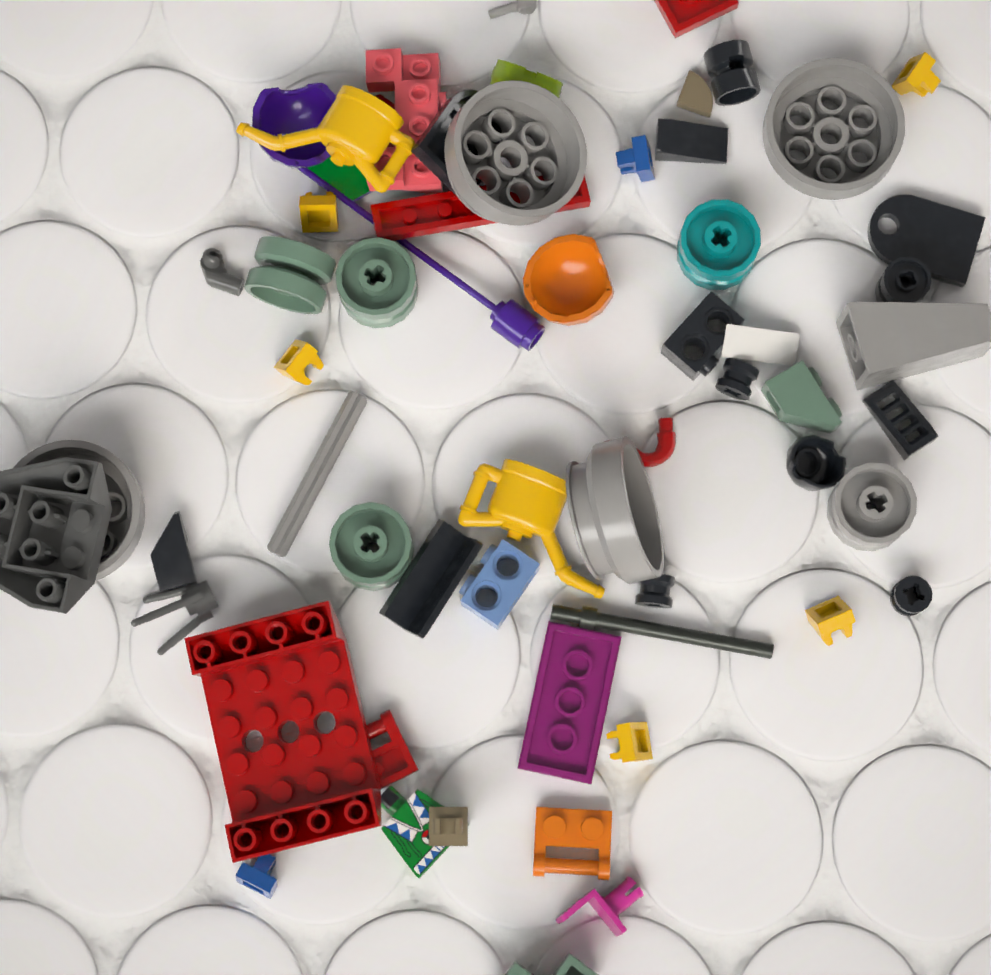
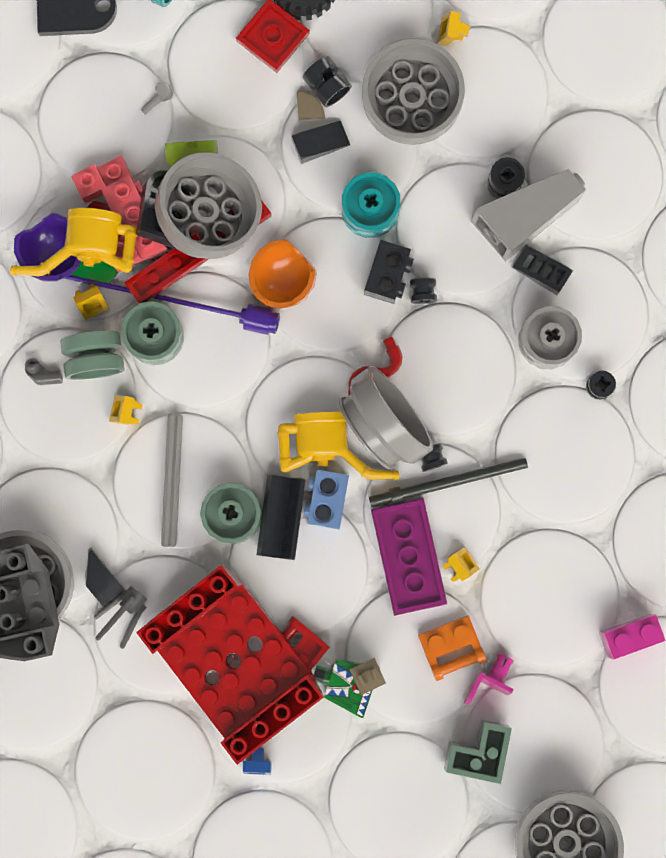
camera: 25 degrees left, 5 degrees up
blue tile [616,135,655,182] -> none
white sticker [721,324,800,366] -> none
sand green slope [761,360,842,434] -> none
black hair [786,435,846,491] -> none
yellow tile [805,596,856,646] -> none
black tile [867,195,986,288] -> none
none -> dark pink brick [599,614,666,660]

